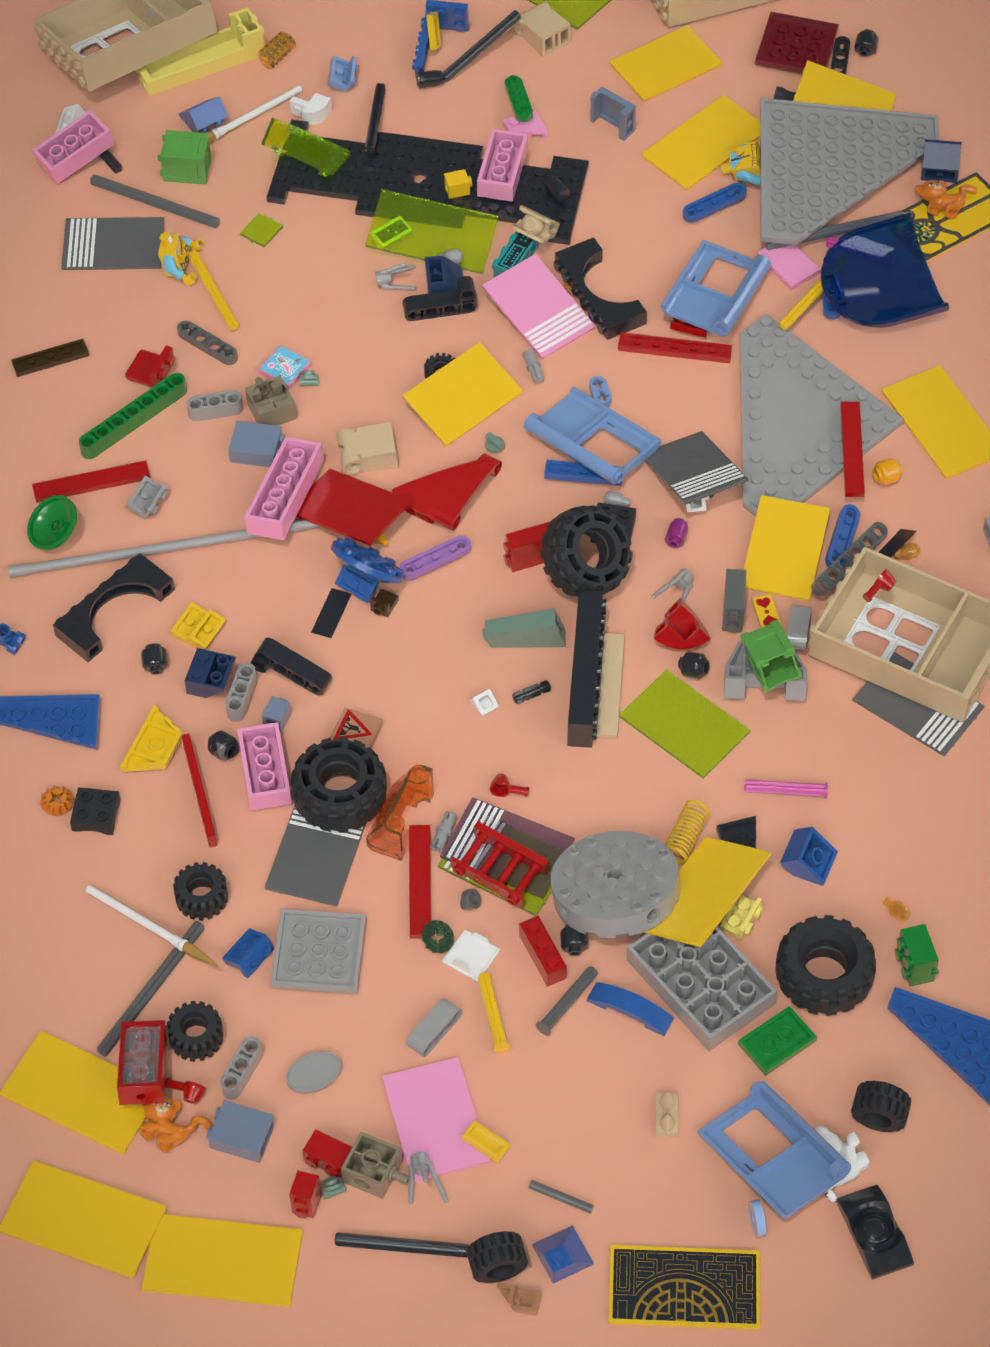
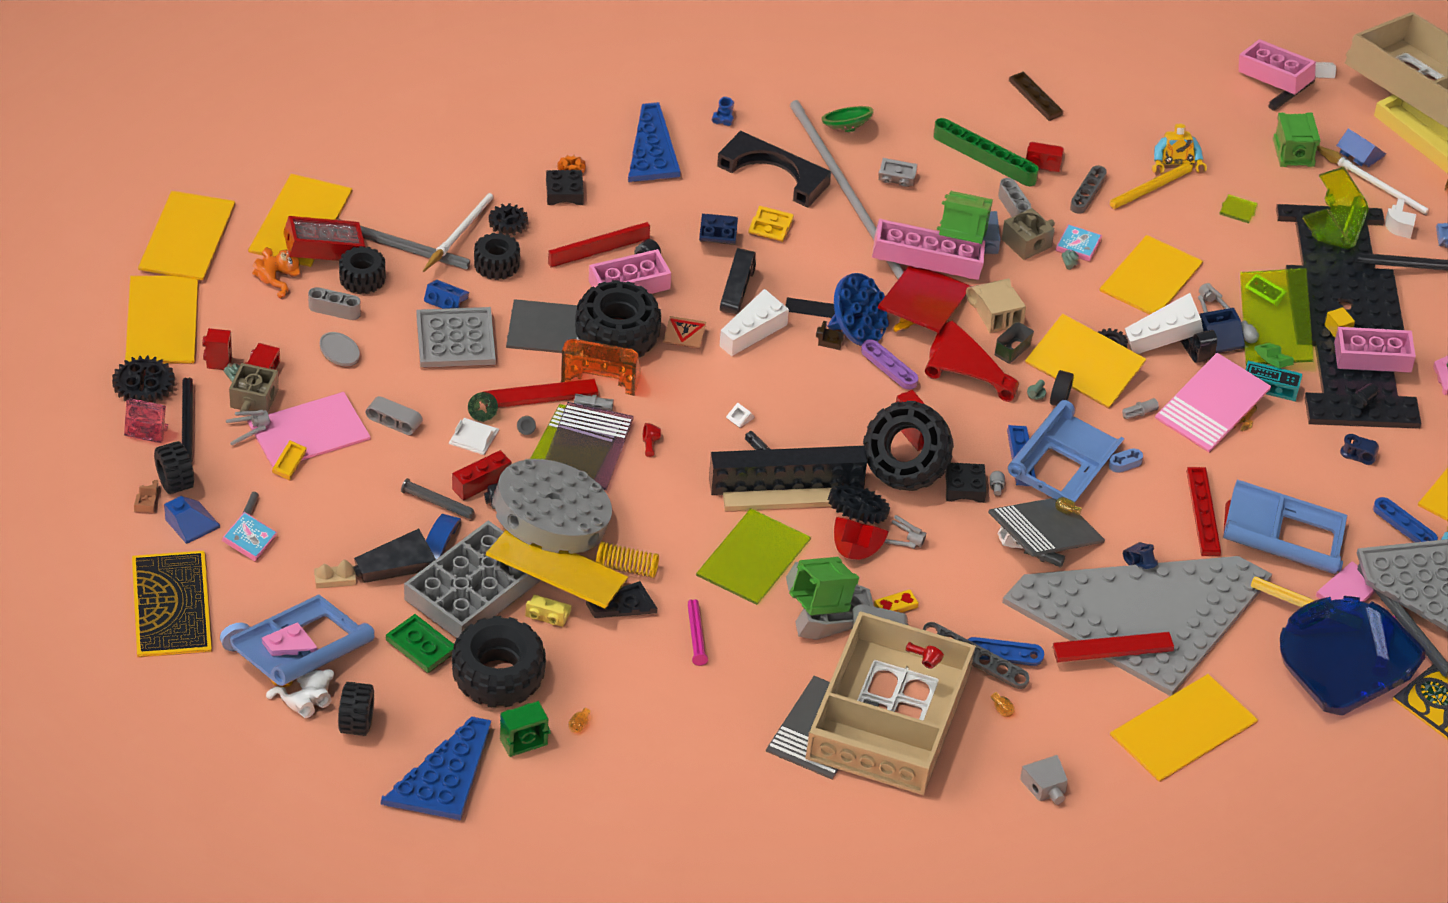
camera: 75 degrees right, 10 degrees down
red tile [32,460,150,503] -> none
dark grey piece [61,217,164,270] -> none
dark grey axle [90,174,220,228] -> none
yellow wing [120,705,183,772] -> none
black head [141,643,168,675] -> none
red bar [165,1078,206,1104] -> none
sand blue brick [206,1100,275,1163] -> none
light grey beam [226,663,257,722] -> none
sand blue brick [261,696,291,733] -> none
red fence [450,821,550,908] -> none
yellow axle [478,972,511,1053] -> none
sand green slope [482,608,566,648] -> none
tan piece [512,205,560,243] -> none
black arch [553,237,647,340] -> none
magenta brick [665,518,688,548] -> none
black head [678,651,710,679] -> none
dark grey brick [722,569,746,633] -> none
yellow piece [743,495,830,602] -> none
blue slope [780,826,838,885] -> none
black slope [836,1184,914,1280] -> none
light orange head [872,458,903,486] -> none
black sticker [878,529,917,558] -> none
none -> black gear [112,355,175,405]
none -> clear pink plate [124,398,168,443]
none -> tile [222,512,277,561]
none -> bright pink wing [262,622,317,656]
none -> black slope [353,528,436,583]
none -> black gear [489,203,528,236]
none -> white wedge [719,289,789,357]
none -> black gear [827,483,890,524]
none -> bright green container [937,191,993,244]
none -> dark grey piece [994,322,1034,364]
none -> black tyre [1050,370,1074,406]
none -> clear yellow cylinder [1055,497,1082,515]
none -> yellow piece [1099,235,1203,315]
none -> dark blue piece [1122,542,1158,569]
none -> white wedge [1125,293,1203,354]
none -> bright green slope [1255,343,1294,368]
none -> dark blue piece [1340,434,1379,465]

